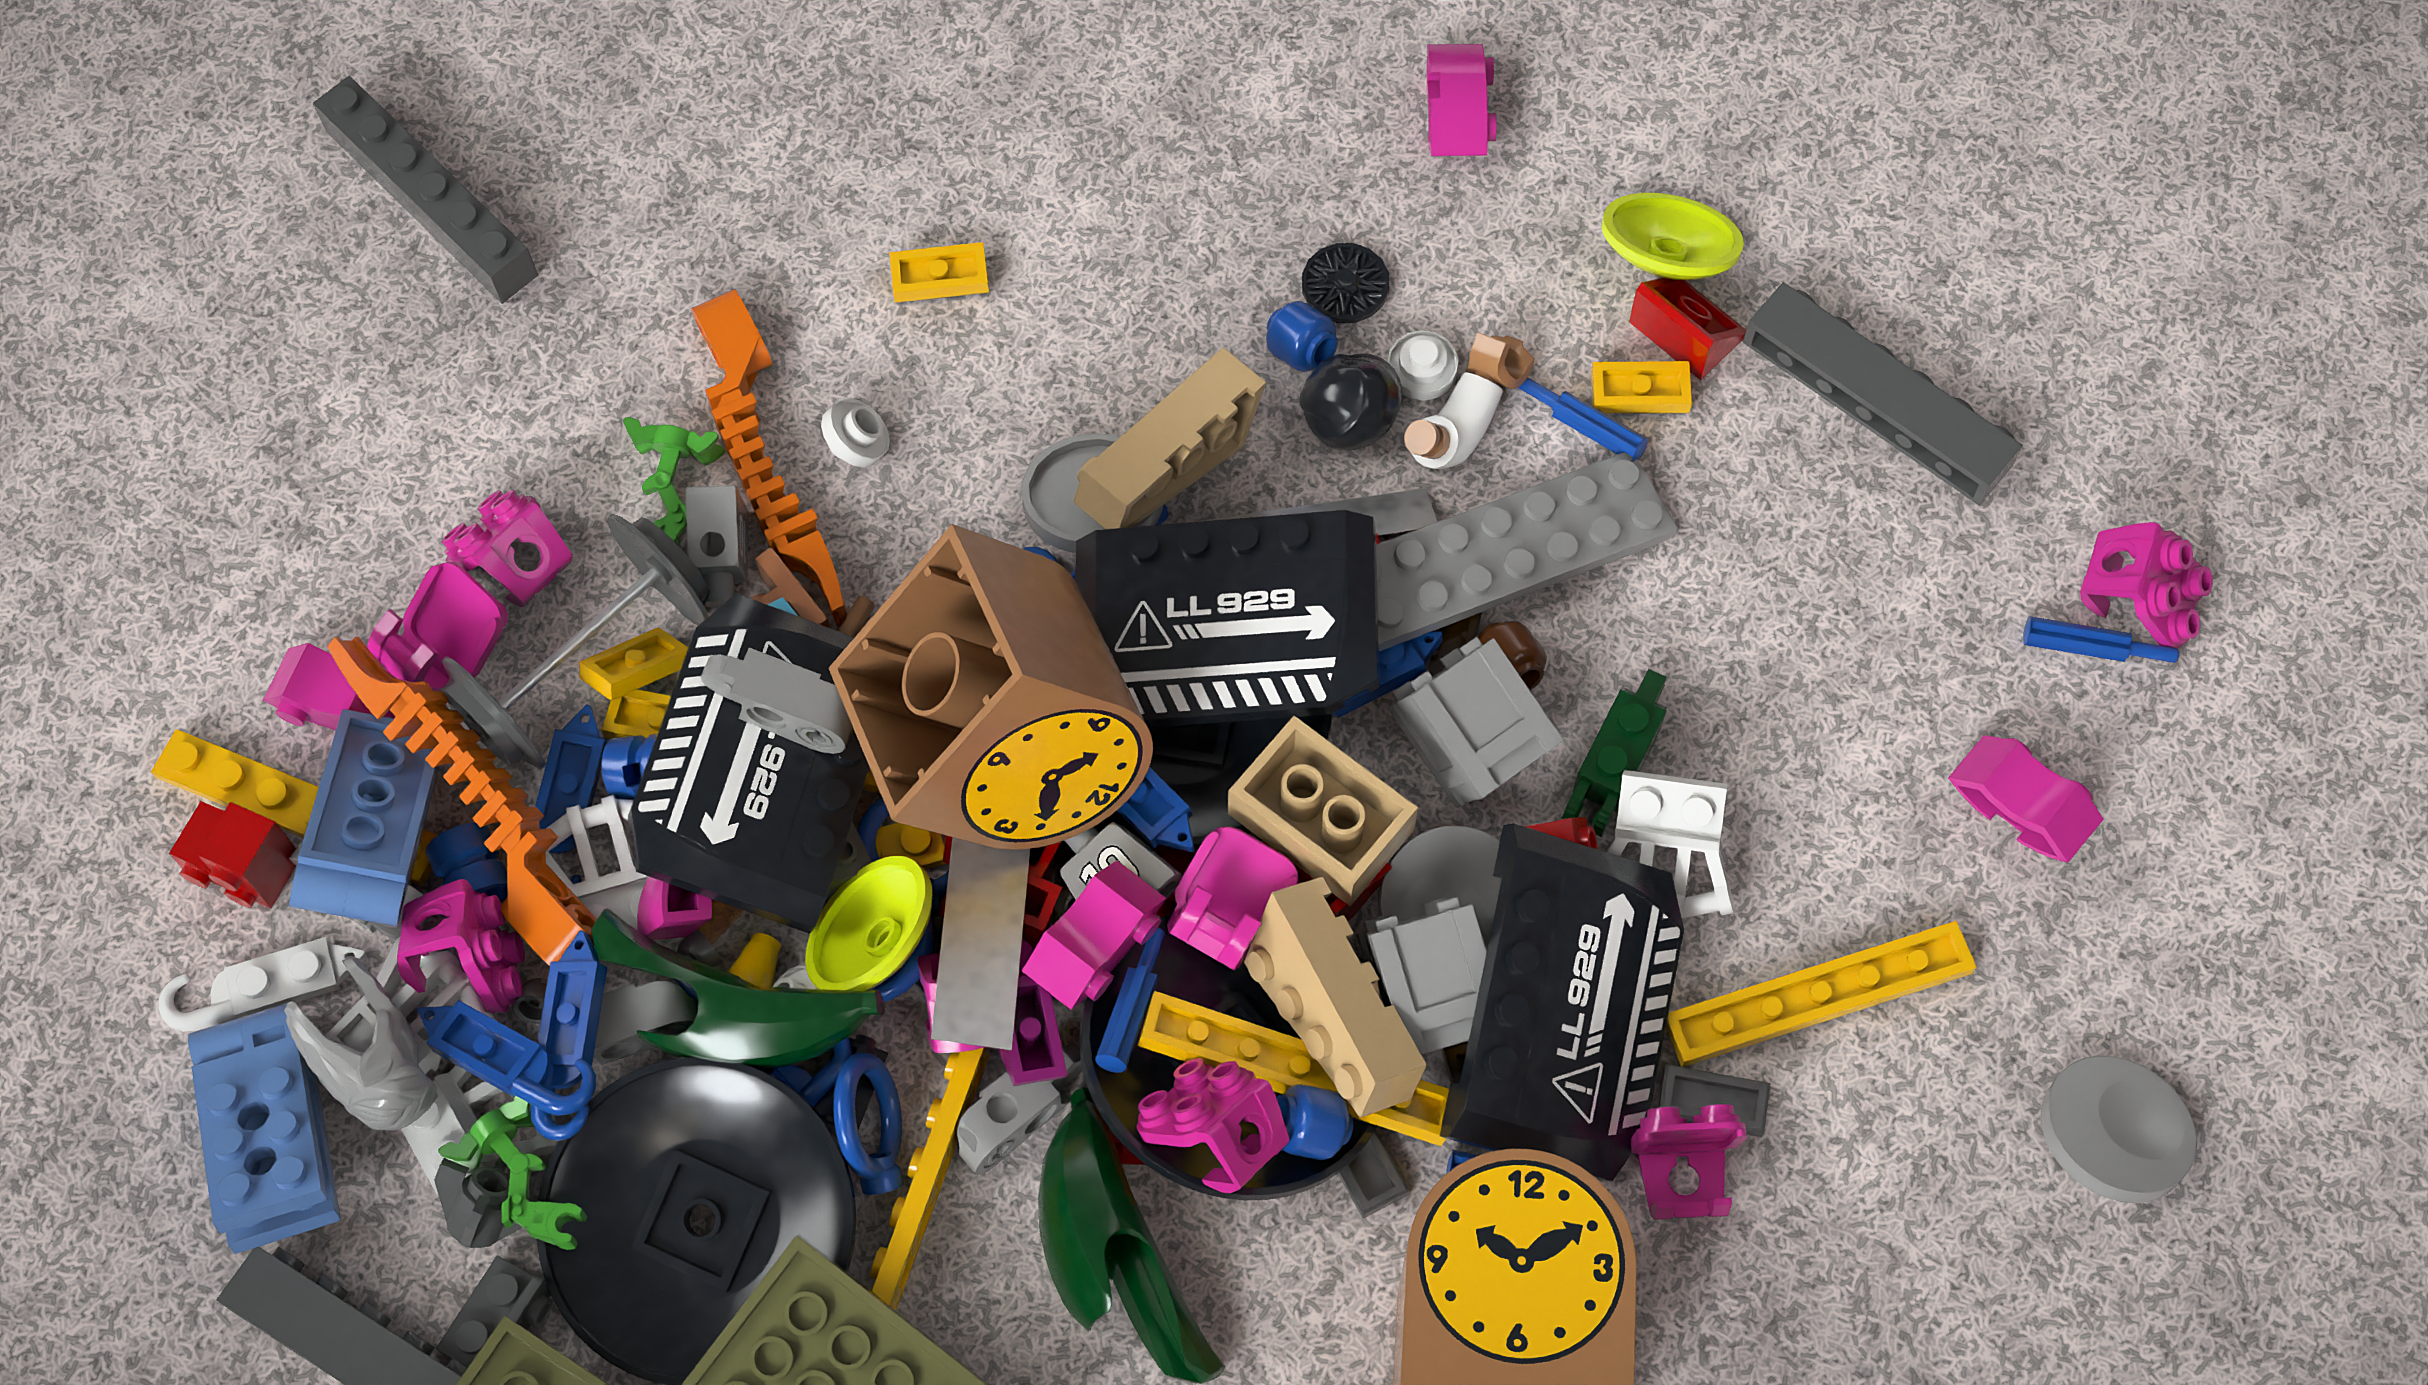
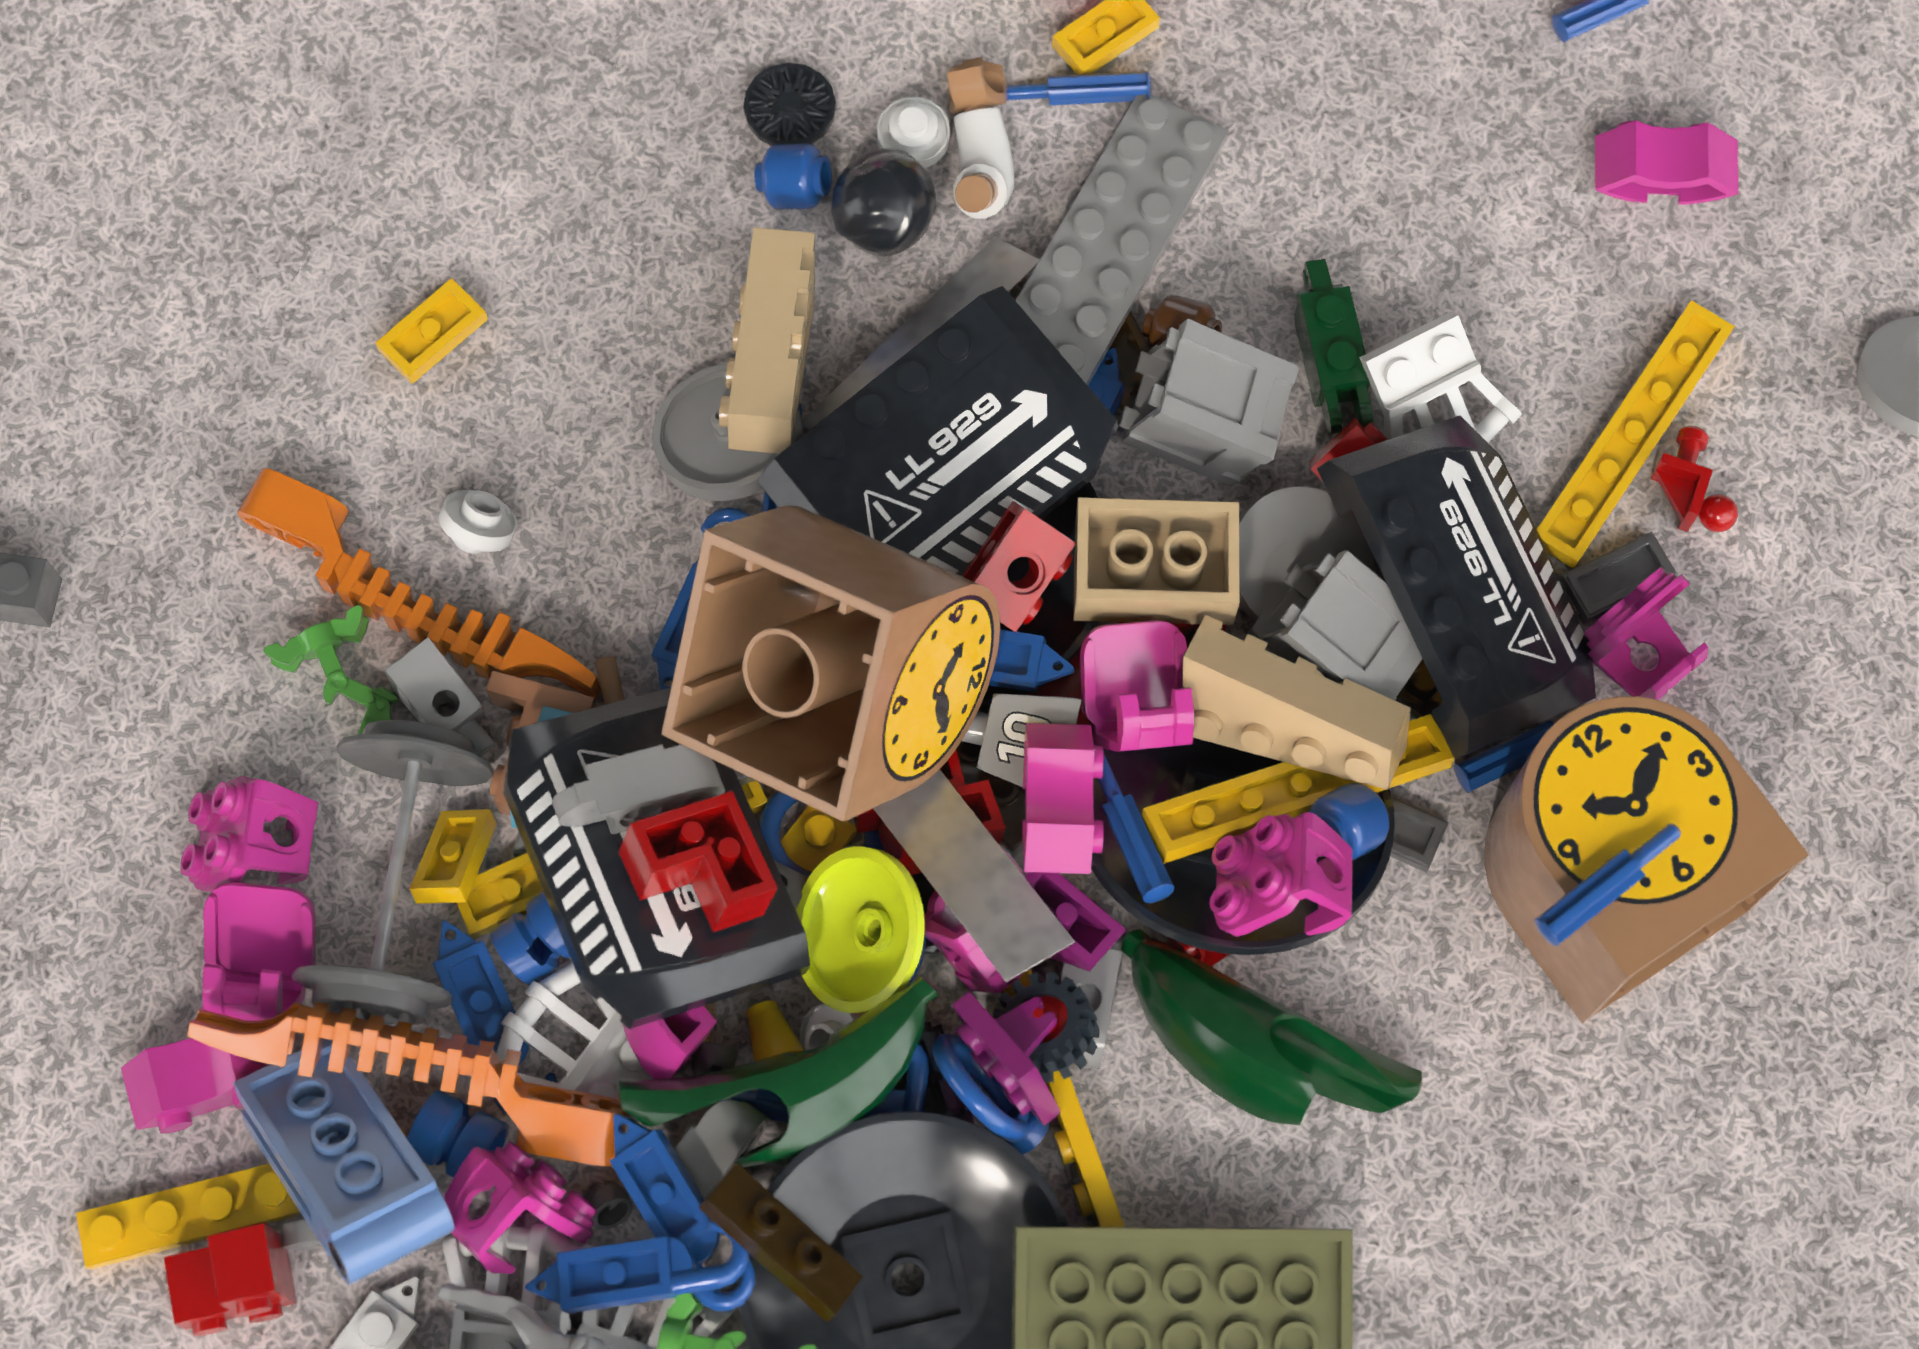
camera: 40 degrees left, 5 degrees up
none -> red brick [619,791,778,932]
none -> dark brown plate [698,1162,863,1322]
none -> plate [952,972,1100,1126]
none -> brick [962,501,1076,632]
none -> blue axle [1534,824,1681,947]
none -> red piece [1650,425,1738,533]

